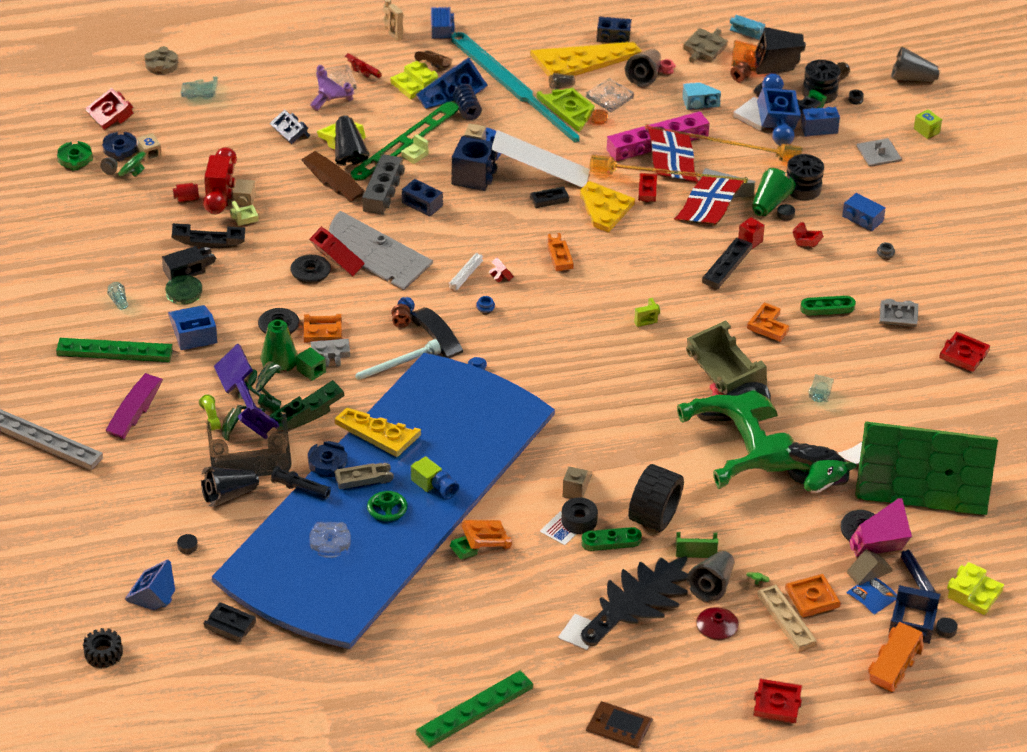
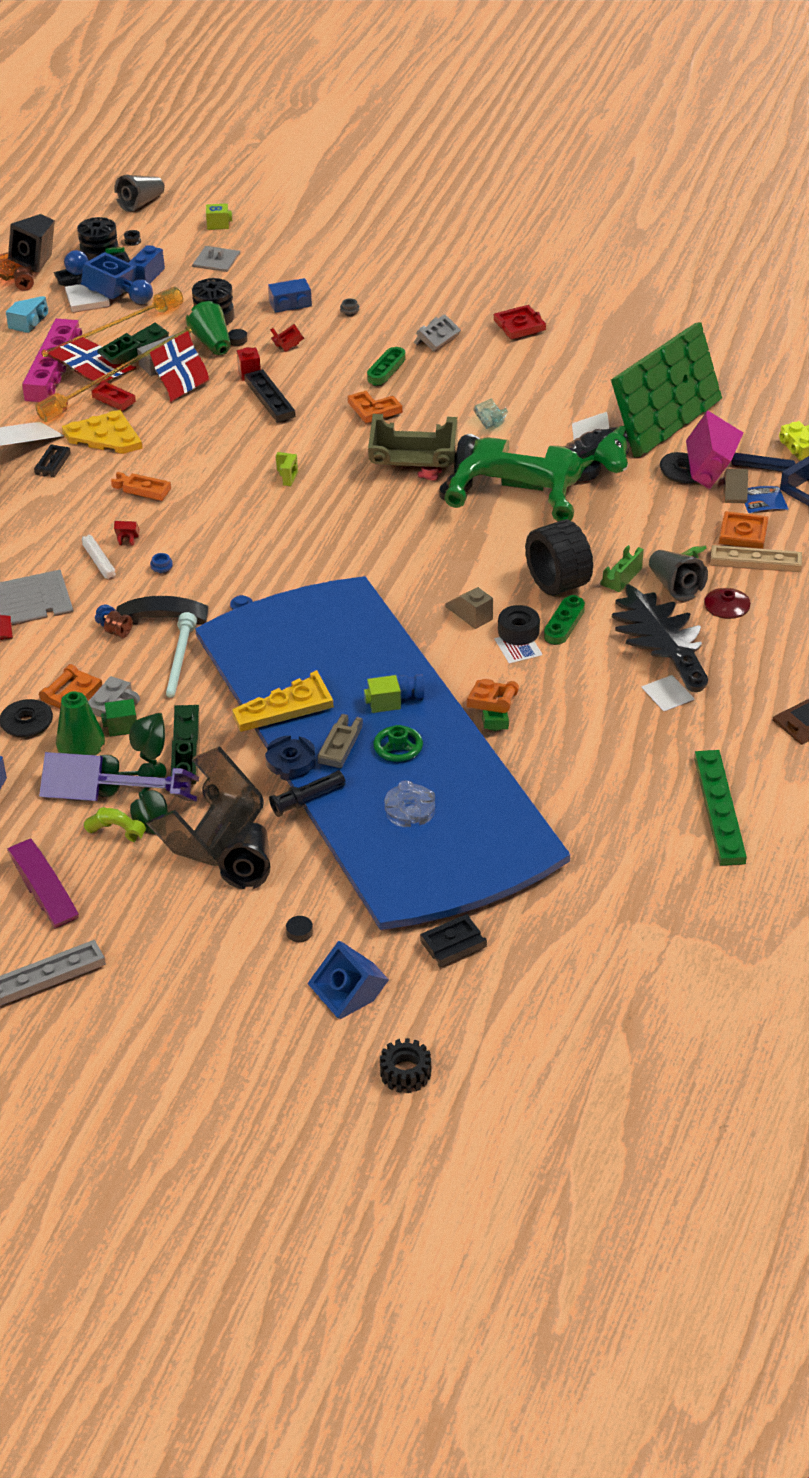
camera: 55 degrees left, 0 degrees up
none -> dark green slope [97,322,169,364]

